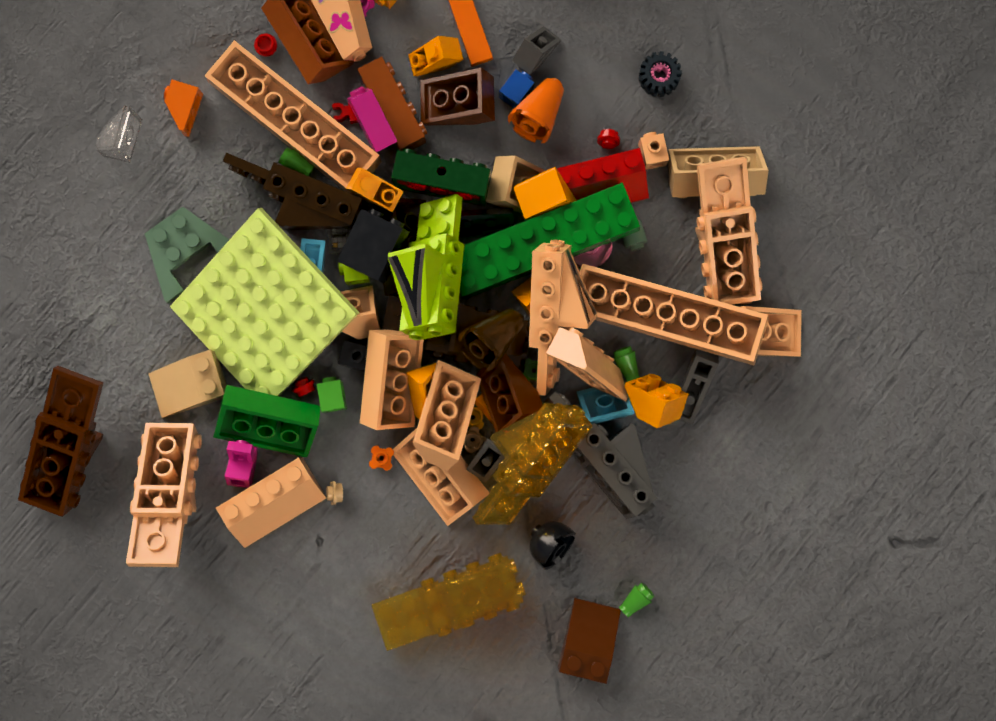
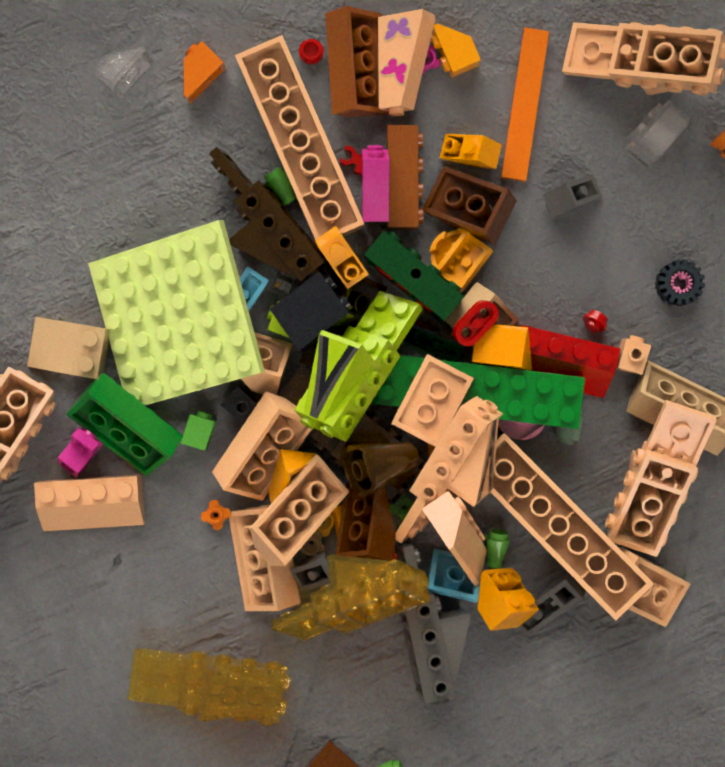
camera: 30 degrees right, 5 degrees up
sand green wing [144,207,229,304] -> none
red plate [292,377,315,397] -> none
tan plate [326,481,343,505] -> none
blue brick [499,69,534,108] -> none
orange cone [508,78,564,143] -> none
black cylinder [530,521,576,570] -> none
none -> light nougat plate [391,354,474,447]
none -> light orange slope [430,228,493,292]
none -> red plate [453,300,499,346]

